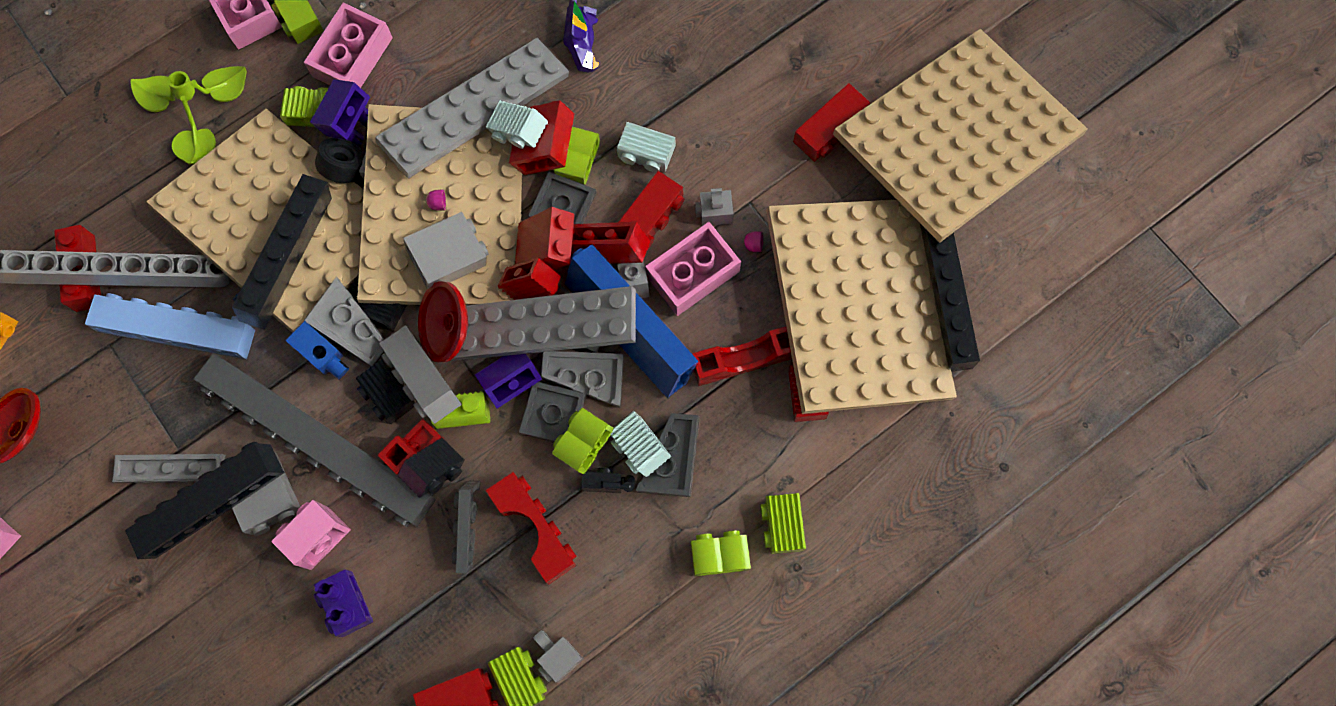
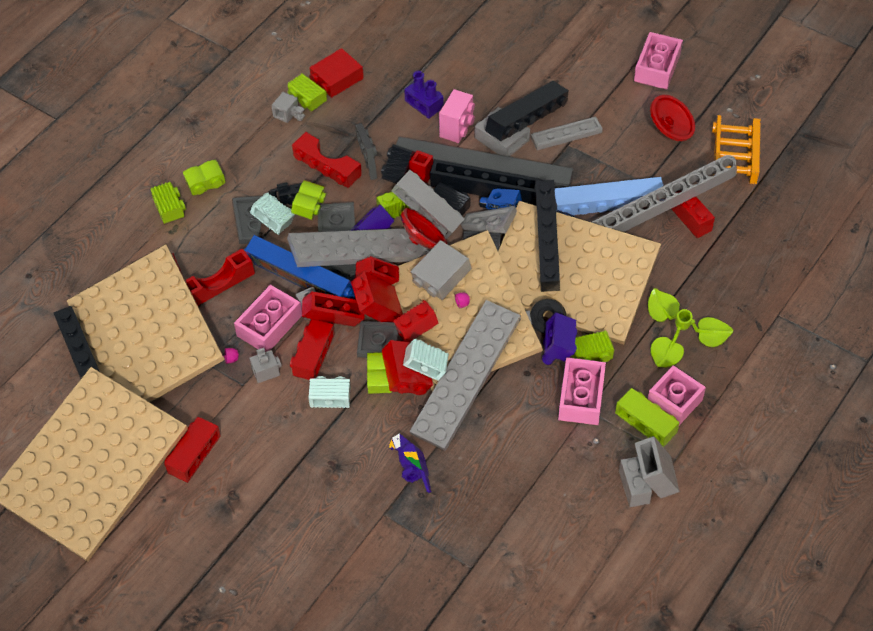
camera: 160 degrees right, 20 degrees down
none -> red brick [393,300,439,342]
none -> black brick [430,159,541,206]

